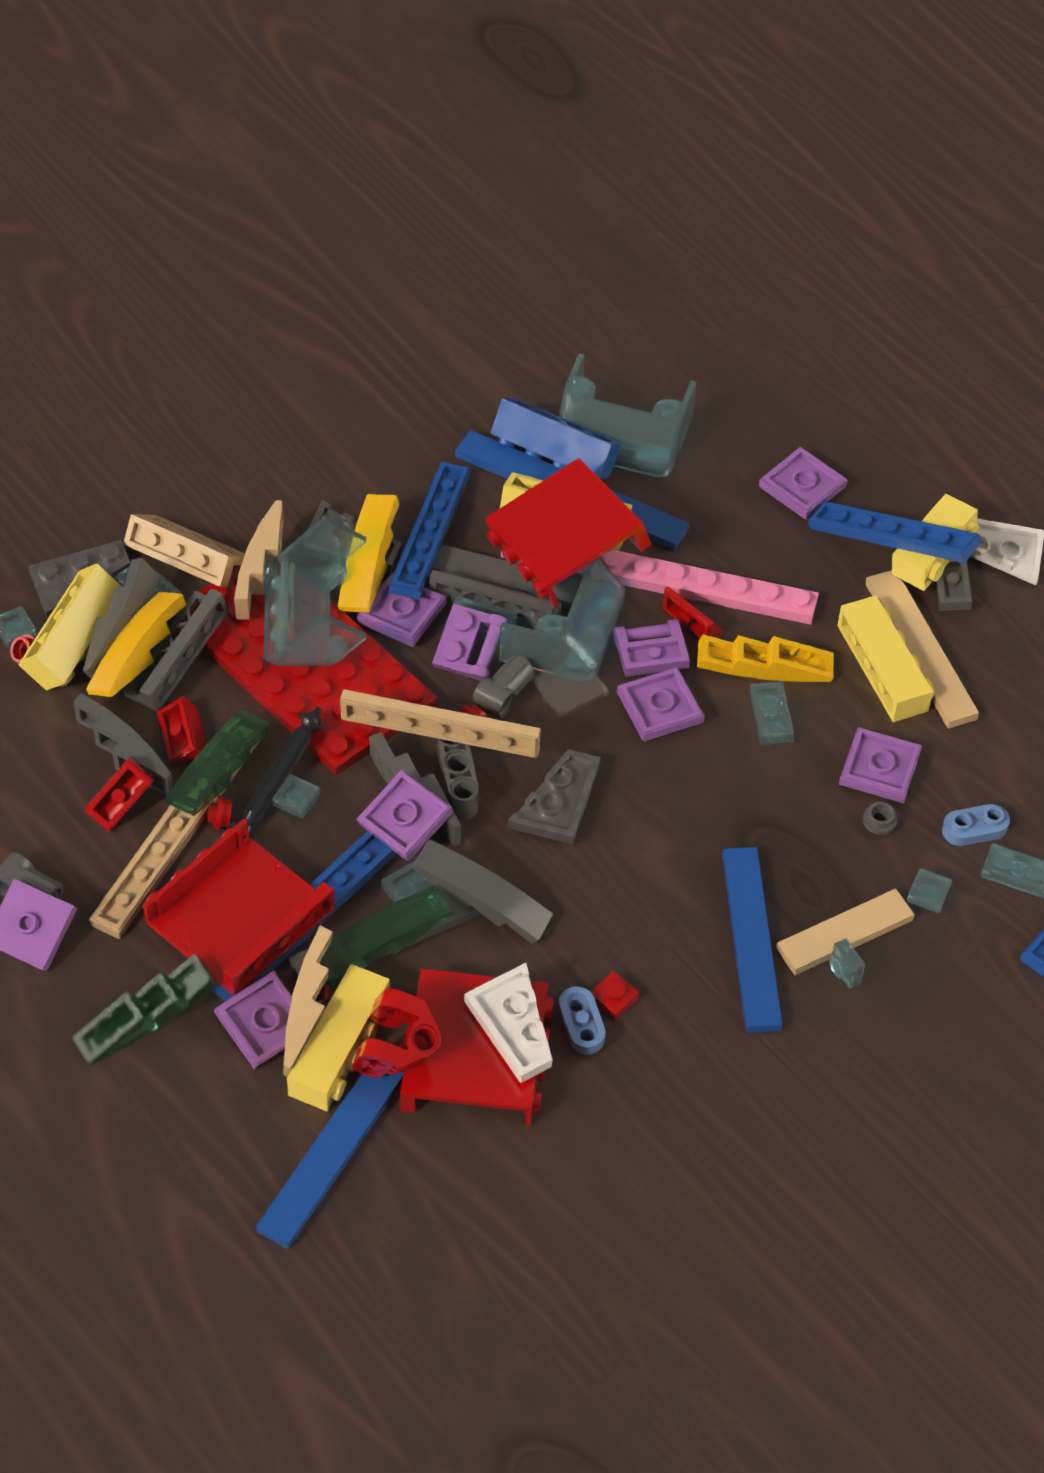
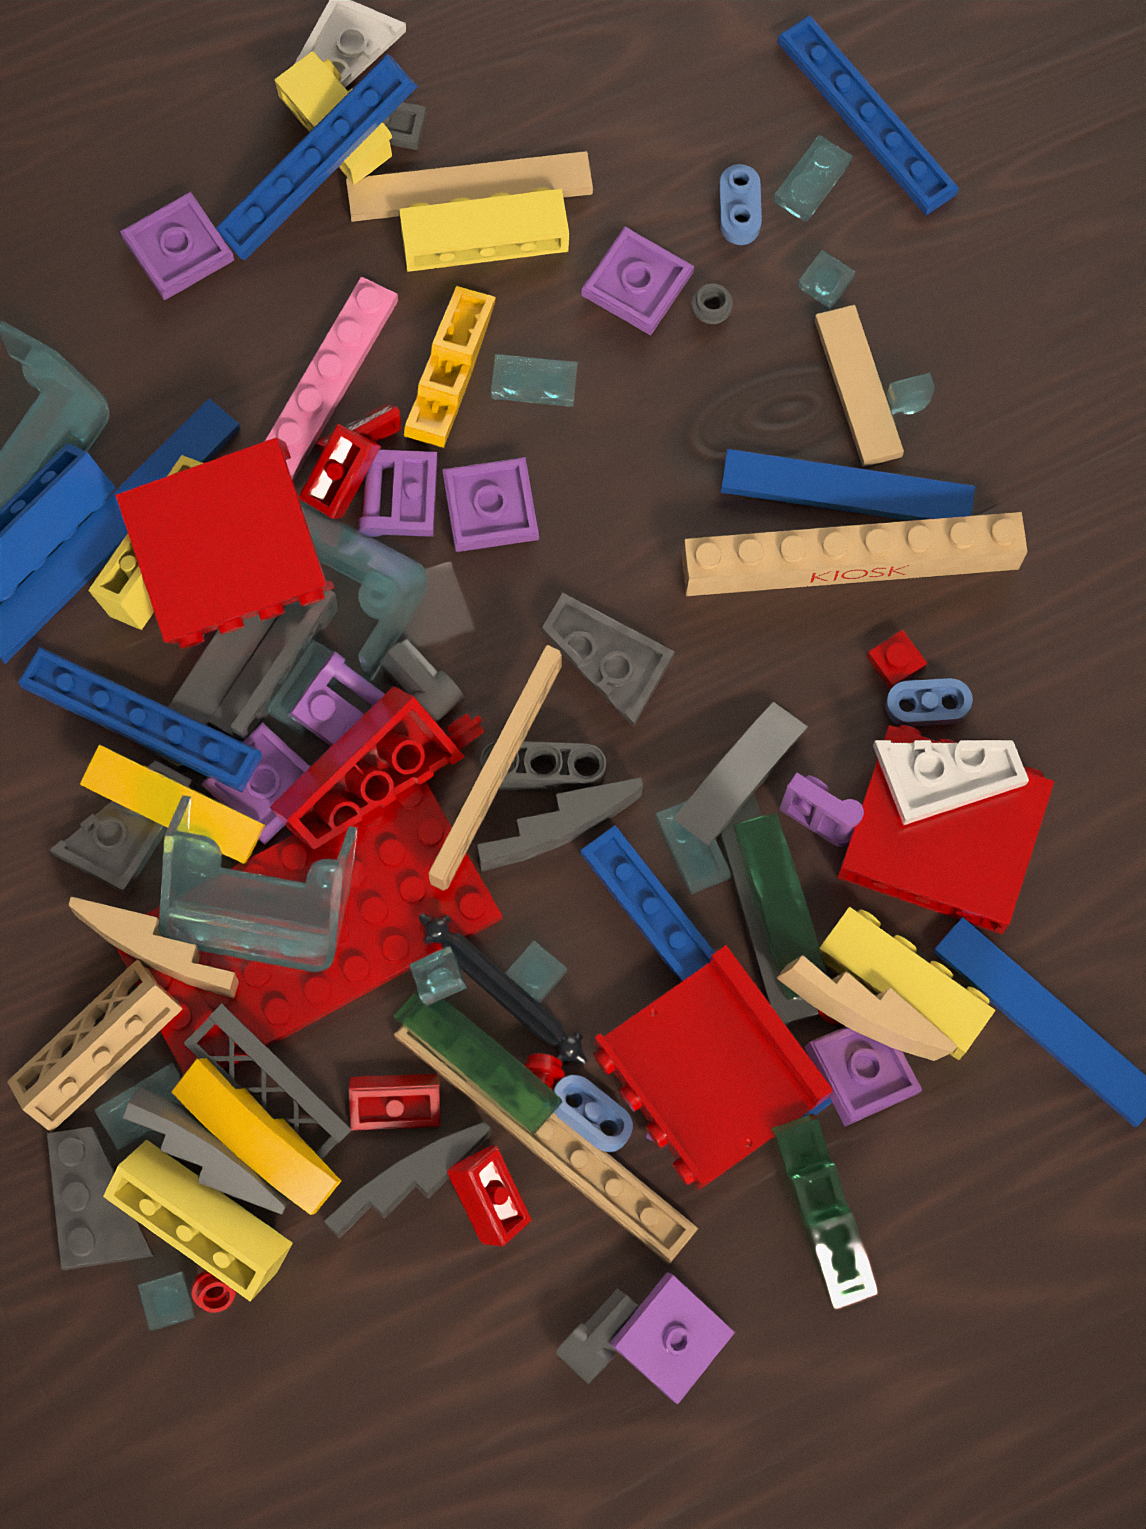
camera: 80 degrees left, 20 degrees up
red piece [352,988,441,1078] -> none
medium lavender plate [356,769,454,862] -> none
none -> red wedge [269,686,465,849]
none -> red slope [298,424,381,519]
none -> clear light blue plate [409,946,467,1006]
none -> medium blue plate [550,1075,633,1152]
none -> tan brick [682,512,1028,596]
none -> medium lavender plate [779,773,864,847]

